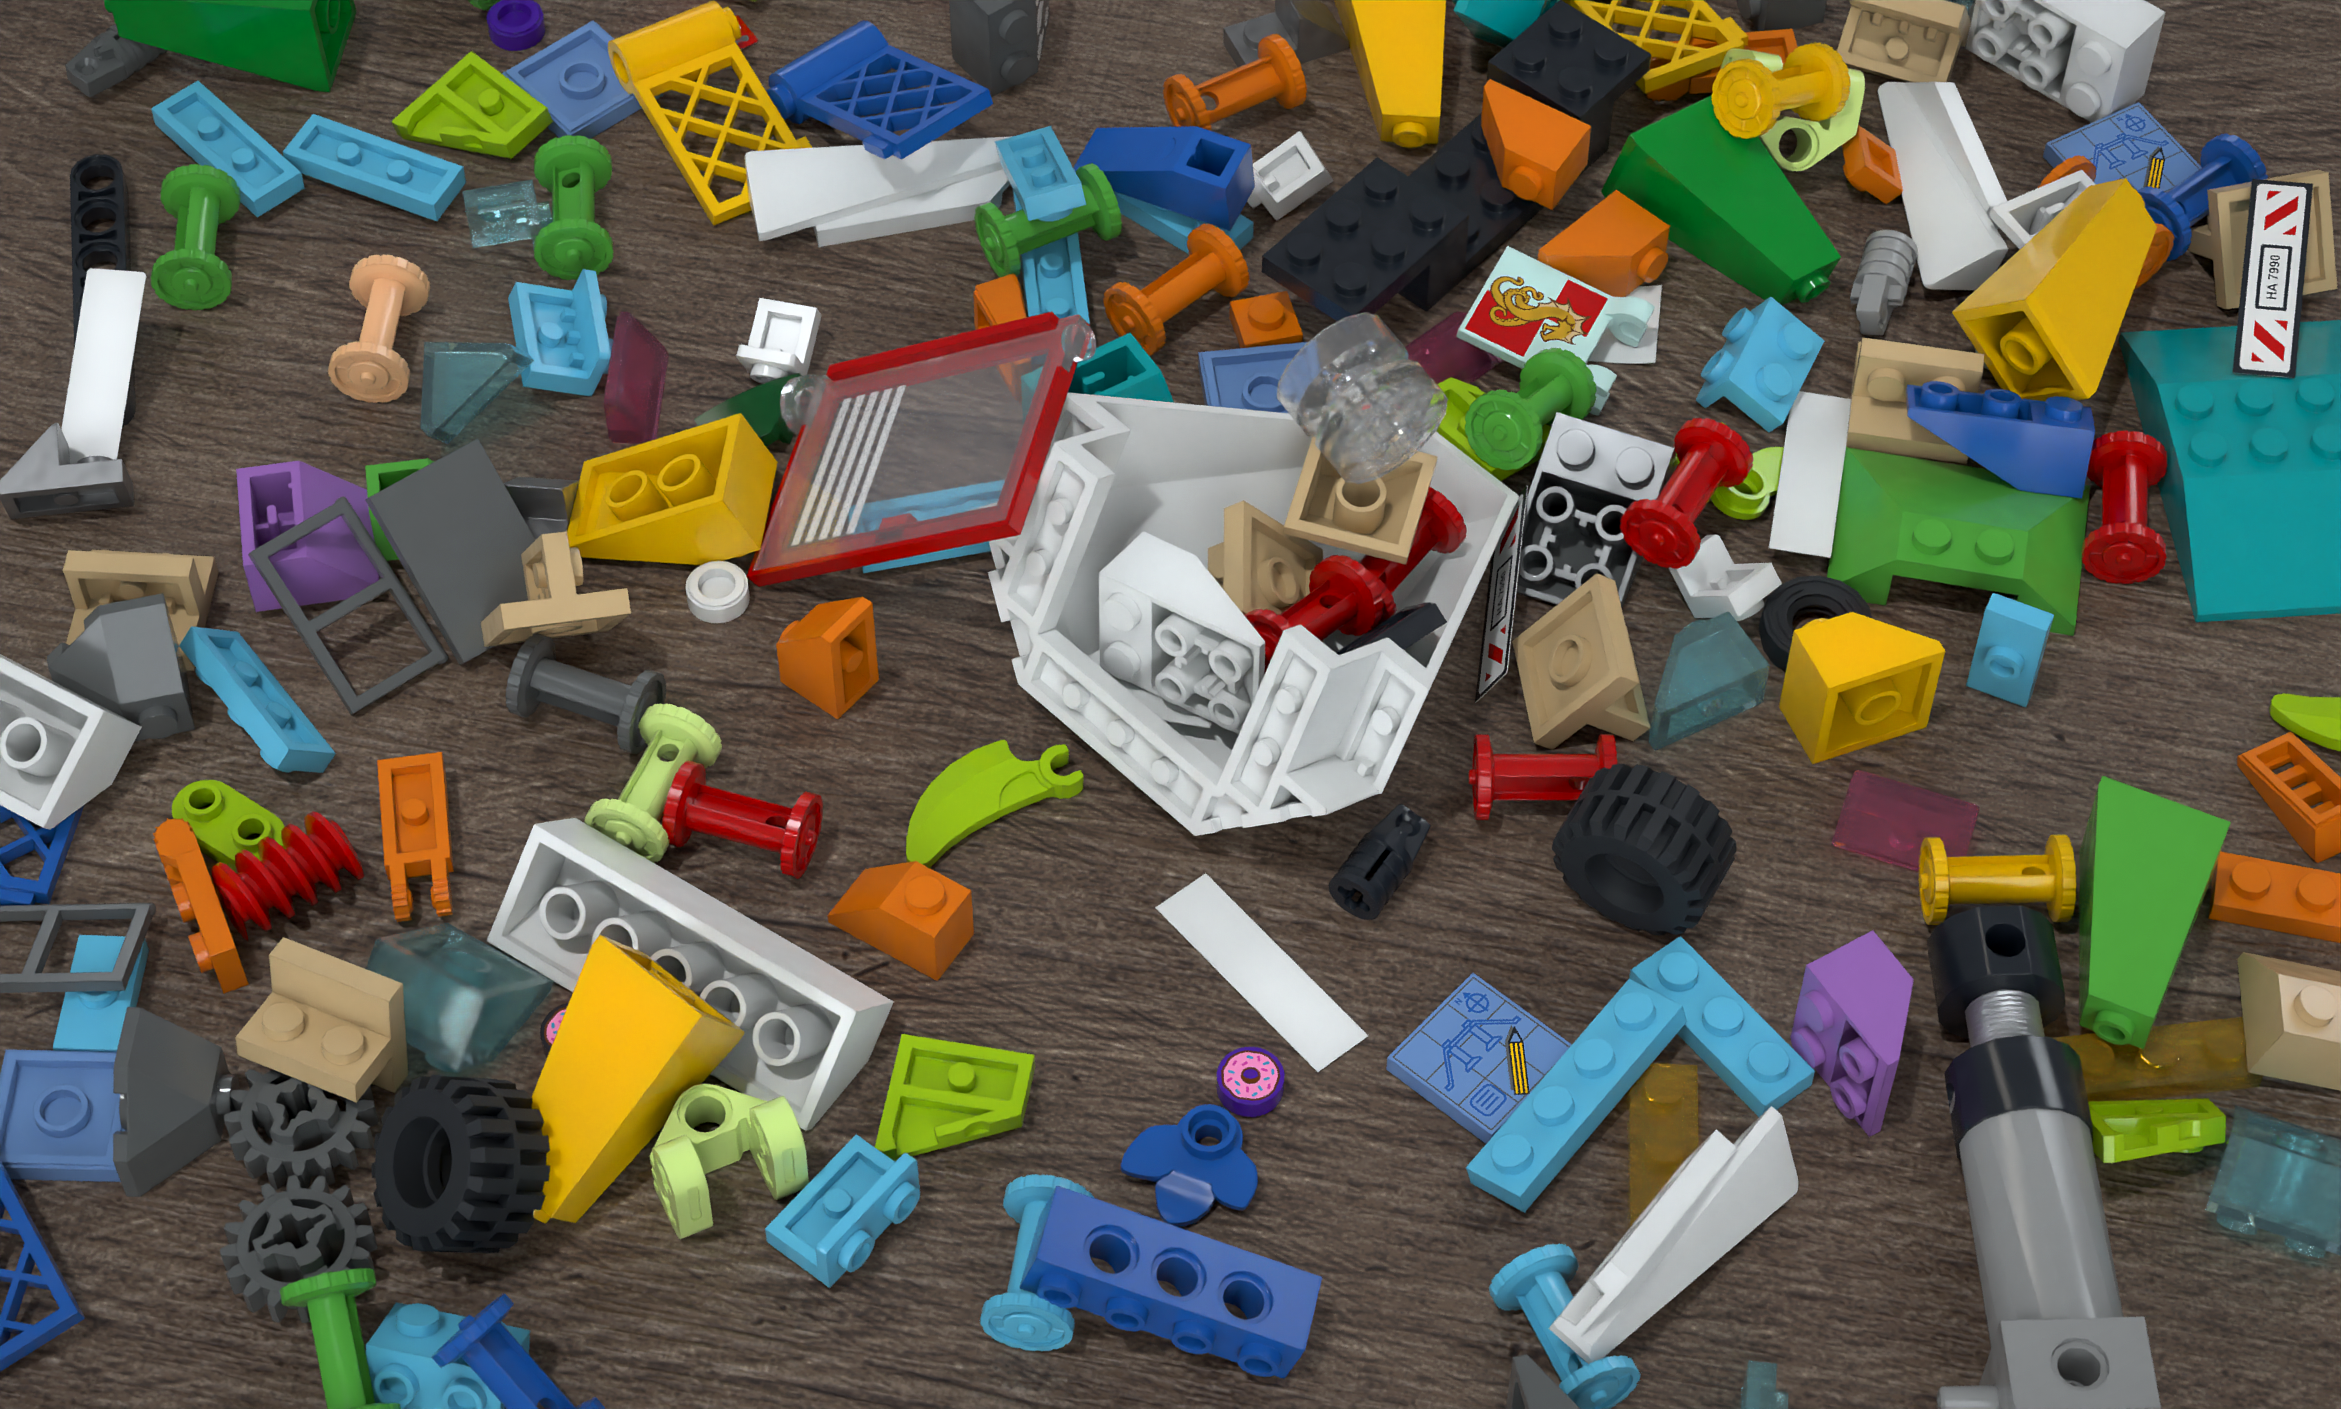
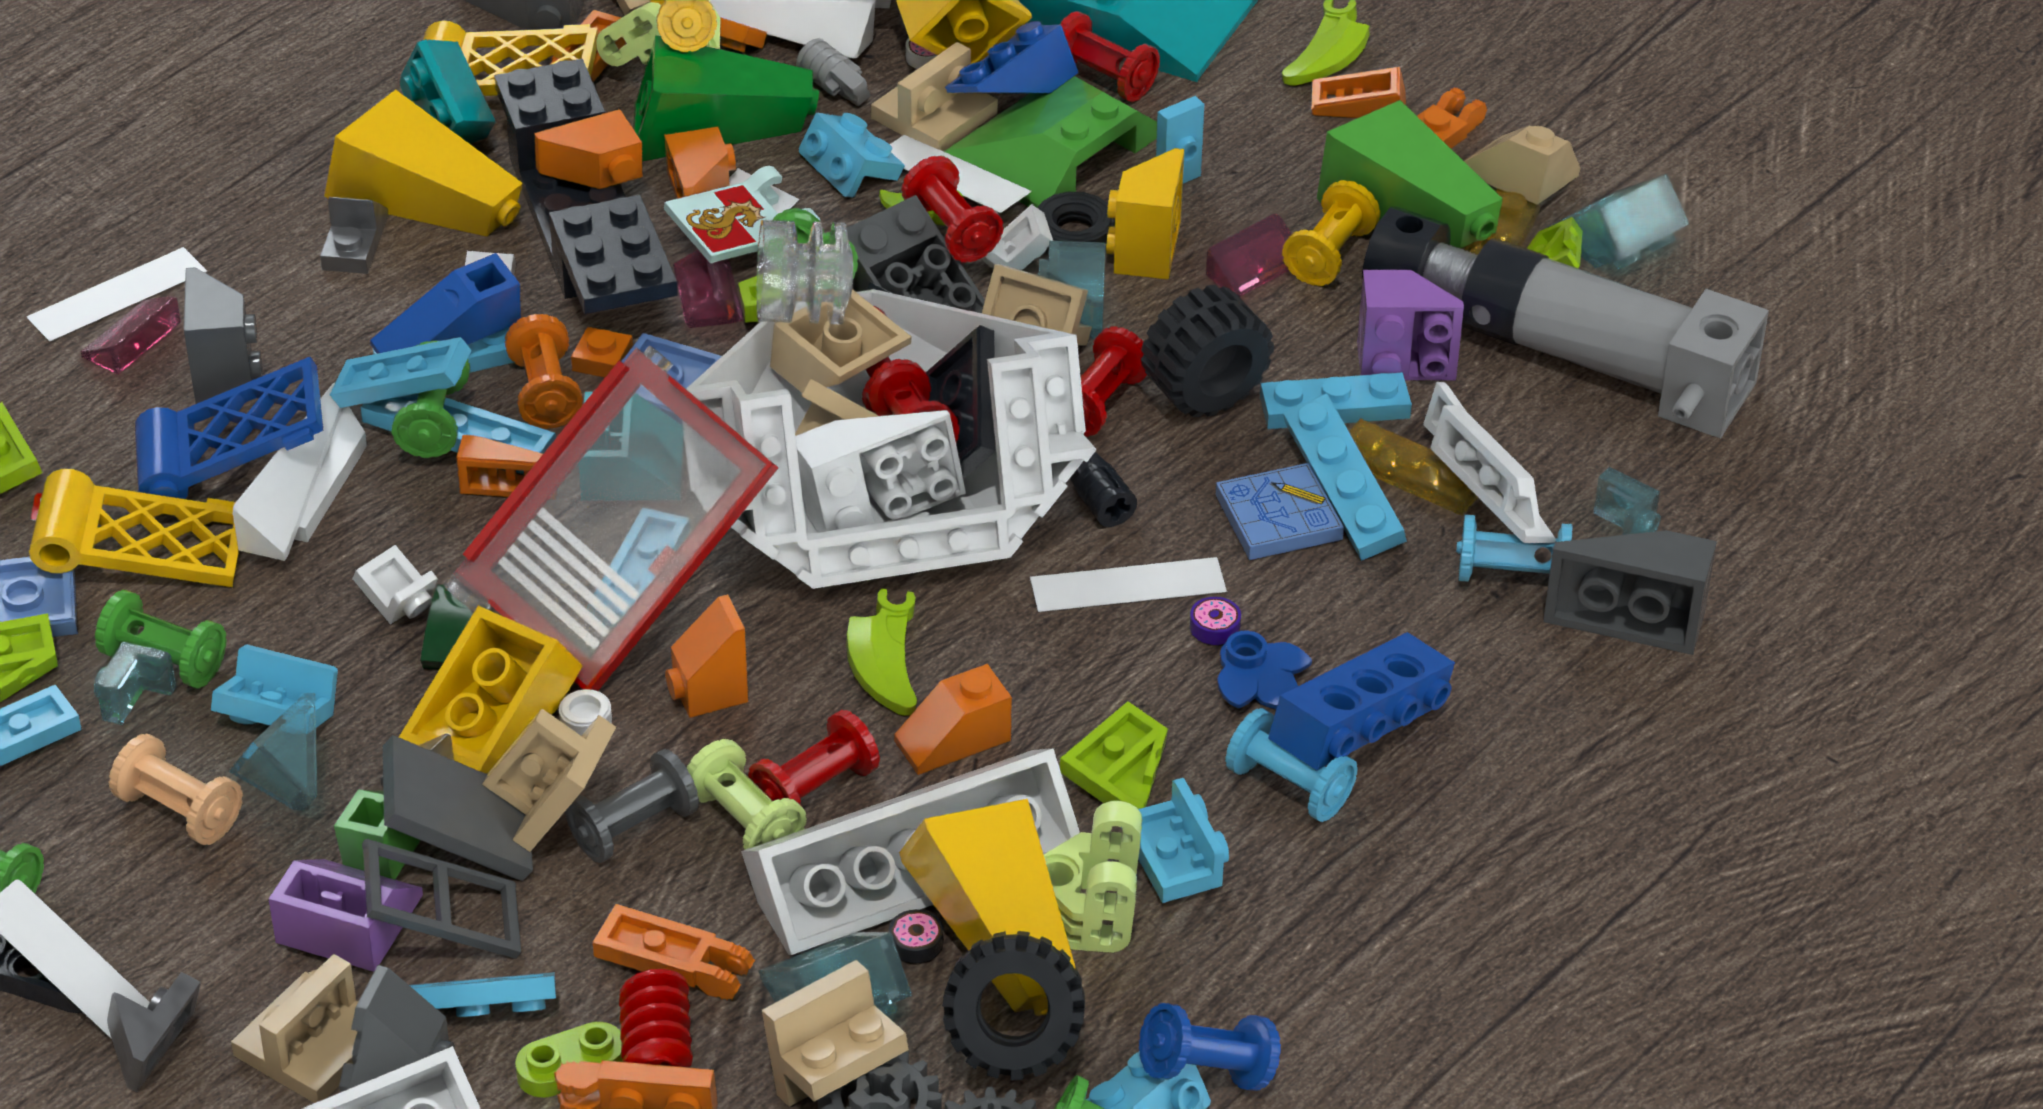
camera: 60 degrees left, 10 degrees down
clear pink slope [603,312,669,444] -> none
orange hose [1163,34,1307,131] -> none

